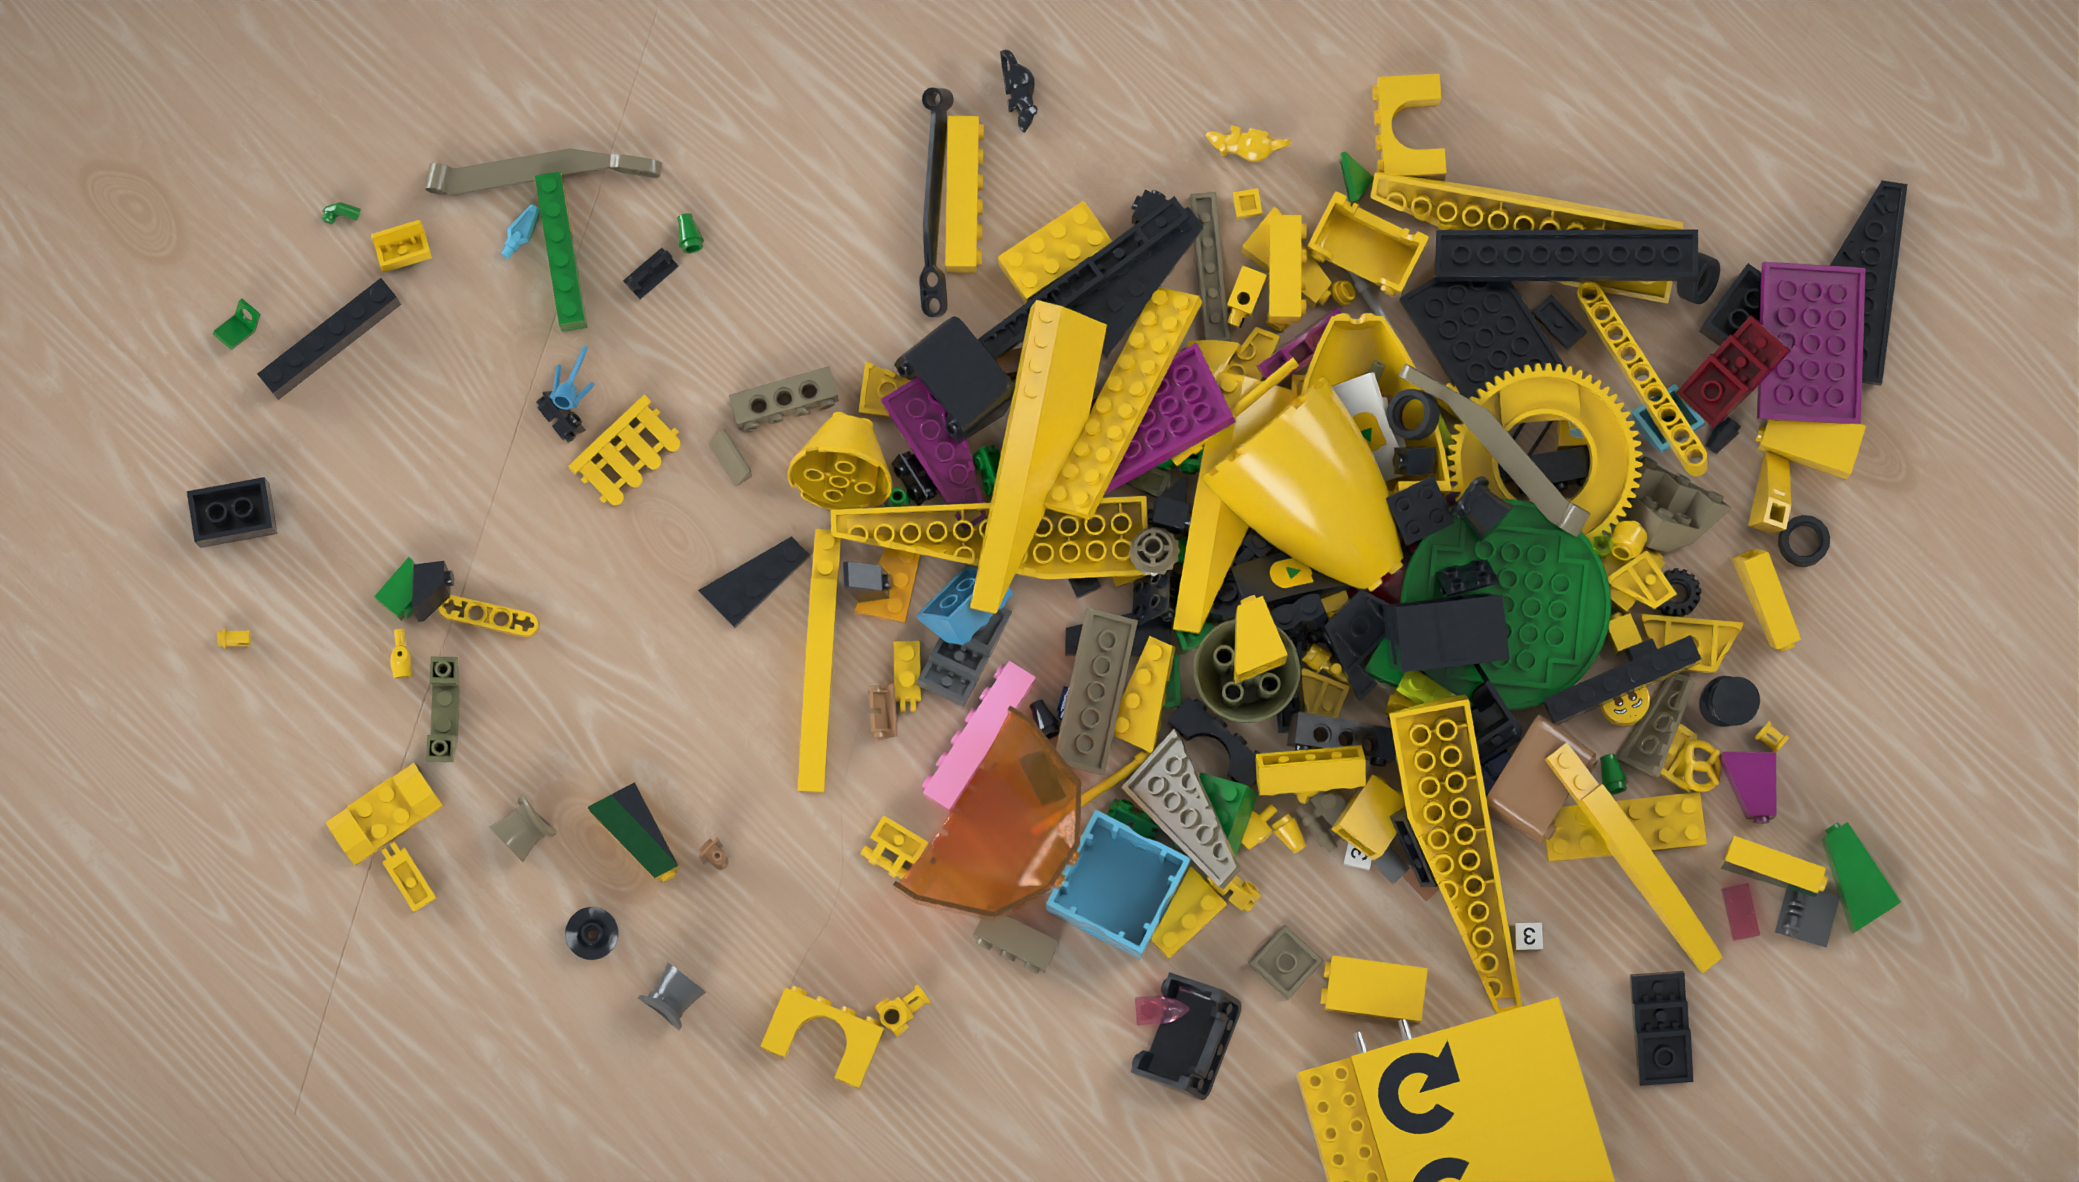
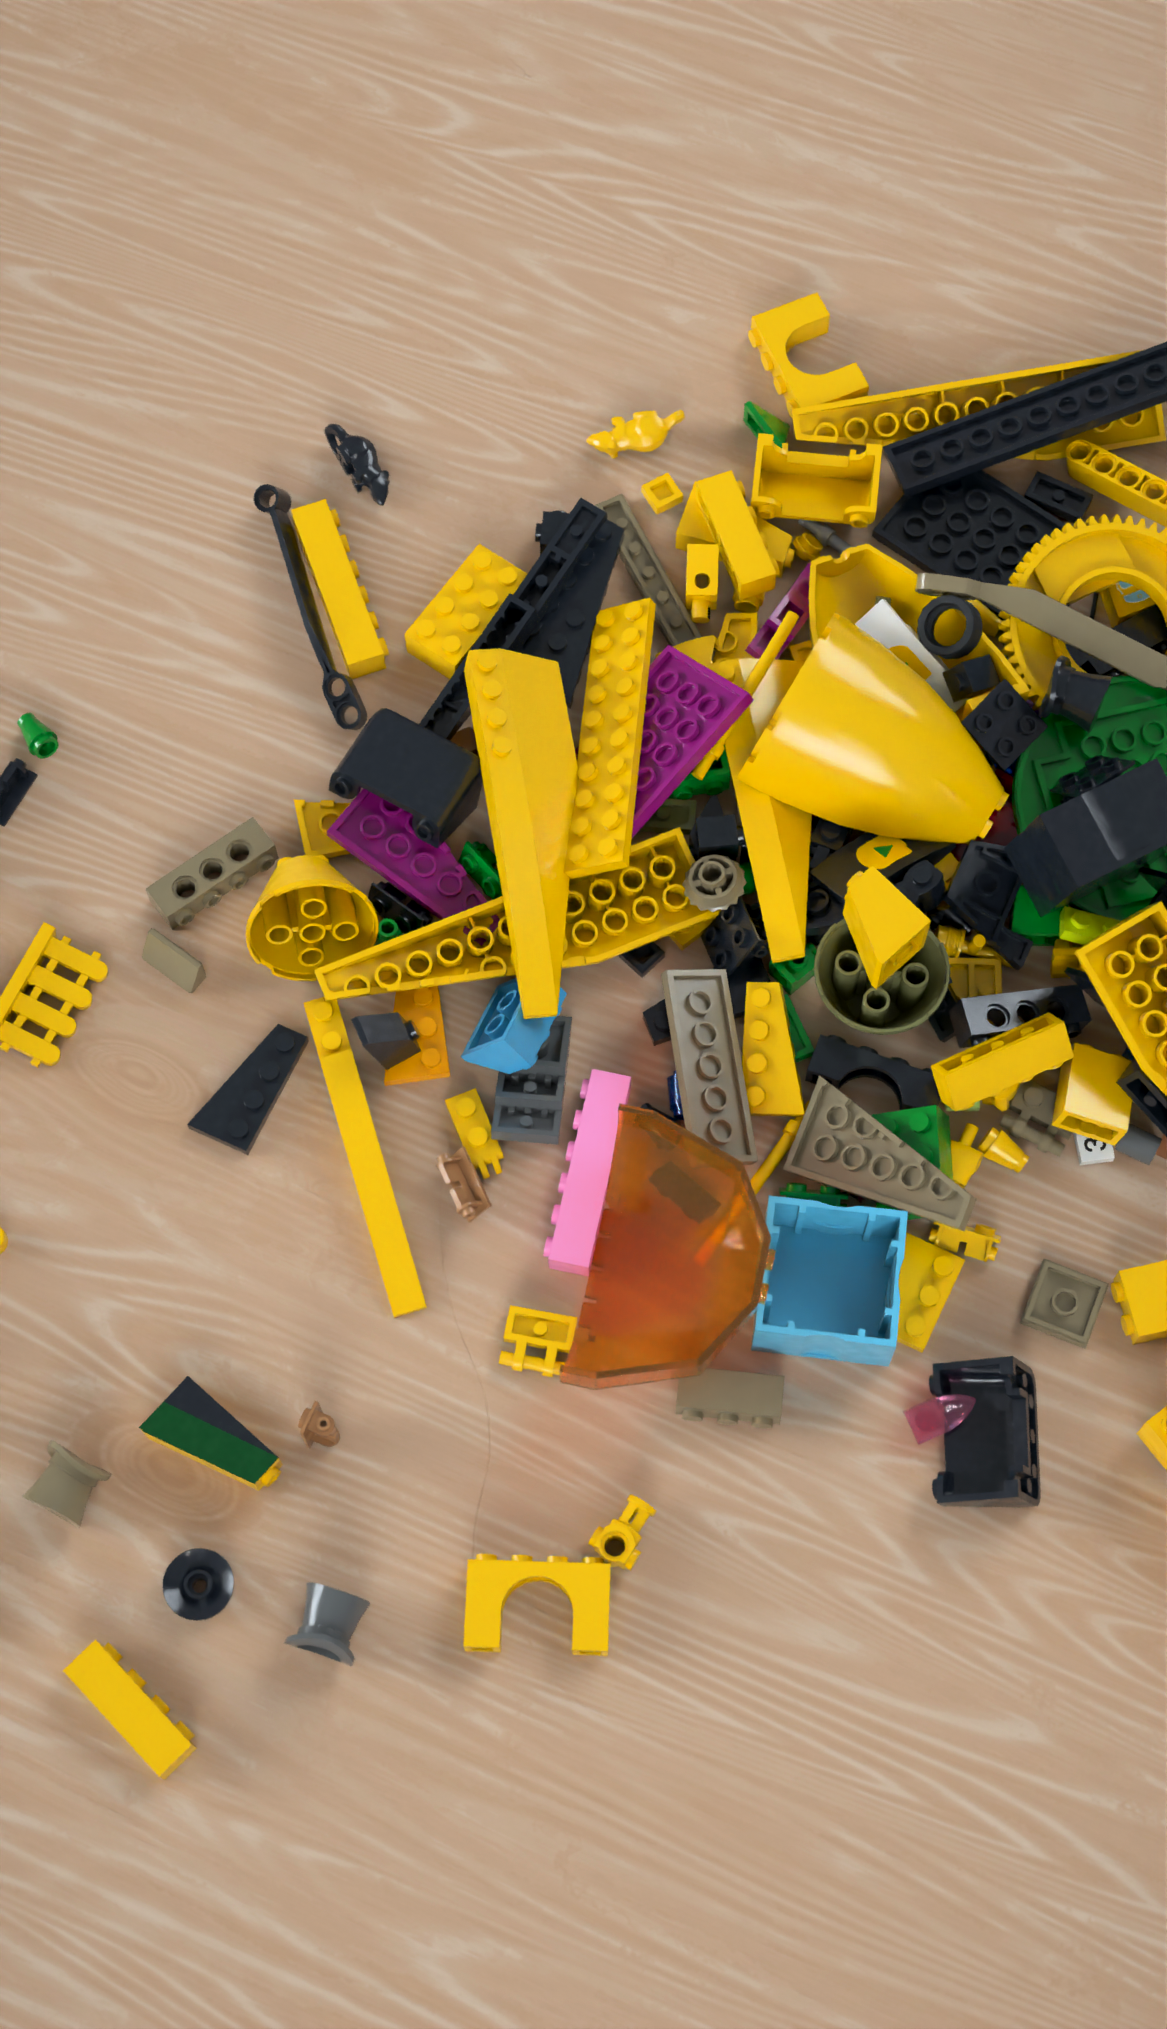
camera: 20 degrees left, 10 degrees down
none -> yellow brick [63,1639,197,1780]

